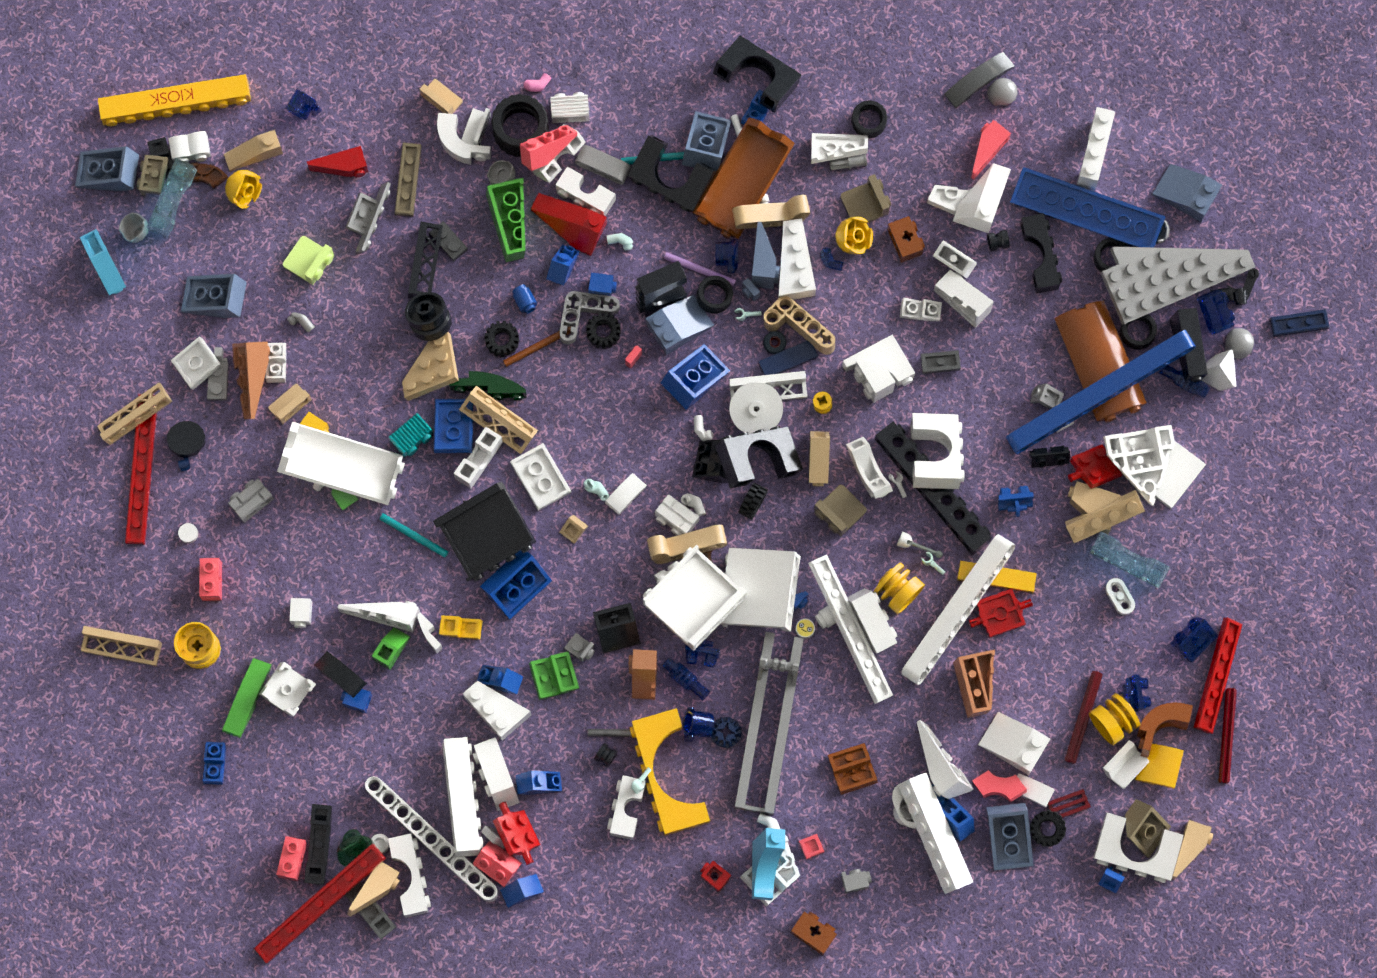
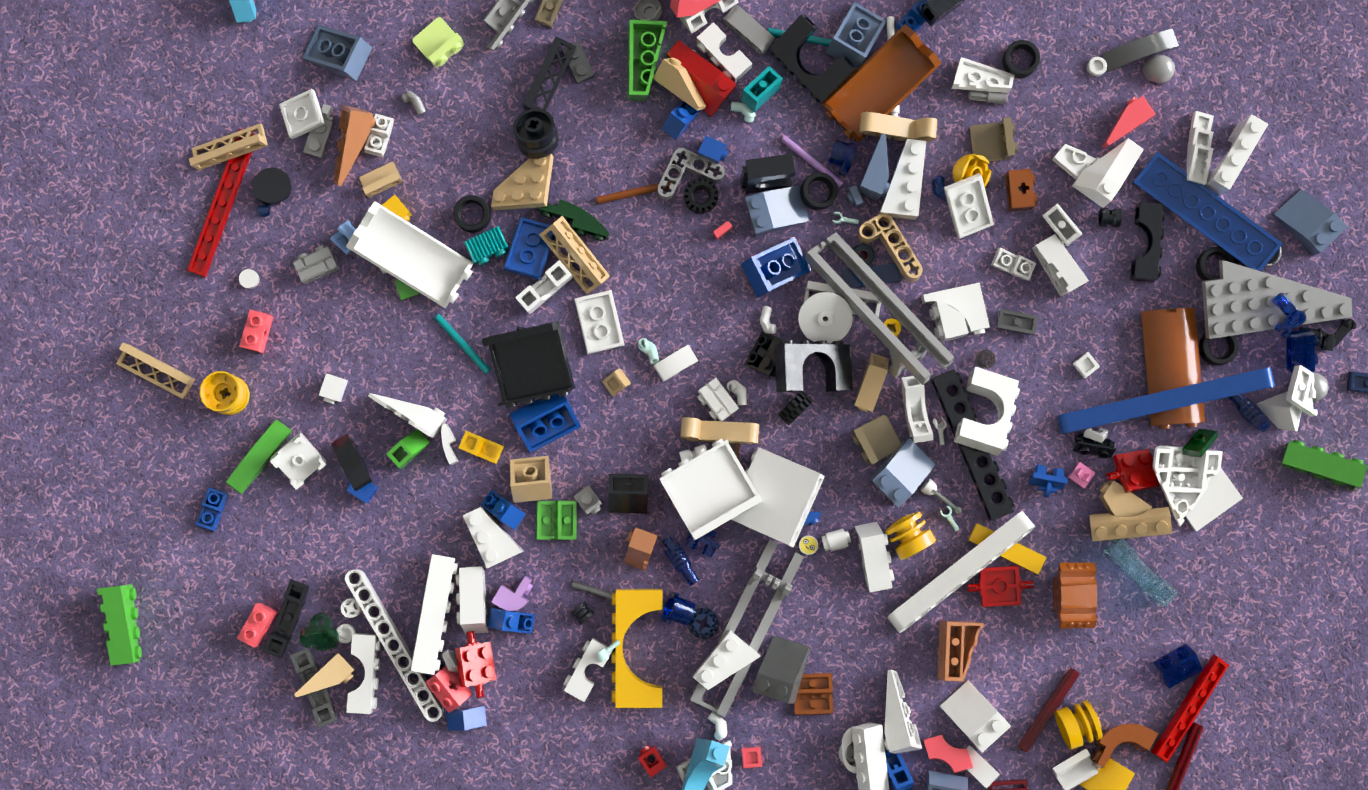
camera: 15 degrees right, 10 degrees up
red tile [254,844,386,964] -> none
black tyre [485,321,519,357] -> none
blue brick [512,284,538,314] -> none
white tile [808,555,893,704] -> none
light grey bracket [1030,384,1064,409] -> none
white plate [1105,578,1135,615] -> none
clear blue hips [1118,674,1152,713] -> none
black slope [1169,308,1208,383] -> none
none -> bright green wedge [97,584,142,666]
none -> light blue window [330,220,356,255]
none -> white wheel [341,598,362,618]
none -> black tyre [453,195,491,233]
none -> lavender brick [491,576,533,611]
none -> tan slope [510,456,552,503]
none -> tan slope [653,57,706,110]
none -> white wedge [693,630,761,690]
none -> teal brick [741,66,783,113]
none -> dark grey slope [752,636,811,704]
none -> light grey piece [805,232,954,385]
none -> sand blue slope [868,437,936,508]
none -> white tile [944,173,994,239]
none -> clear smoke plate [976,350,996,369]
none -> dark orange slope [1053,562,1097,629]
none -> bright pink tile [1068,462,1095,489]
none -> white tile [1072,352,1100,379]
none -> white tile [1084,428,1109,443]
none -> white tile [1087,57,1107,77]
none -> dark green plate [1182,428,1218,458]
none -> white slope [1186,111,1214,185]
none -> clear blue bar [1272,293,1306,339]
none -> bright green wedge [1280,440,1368,491]
none -> white wing [1286,365,1317,417]

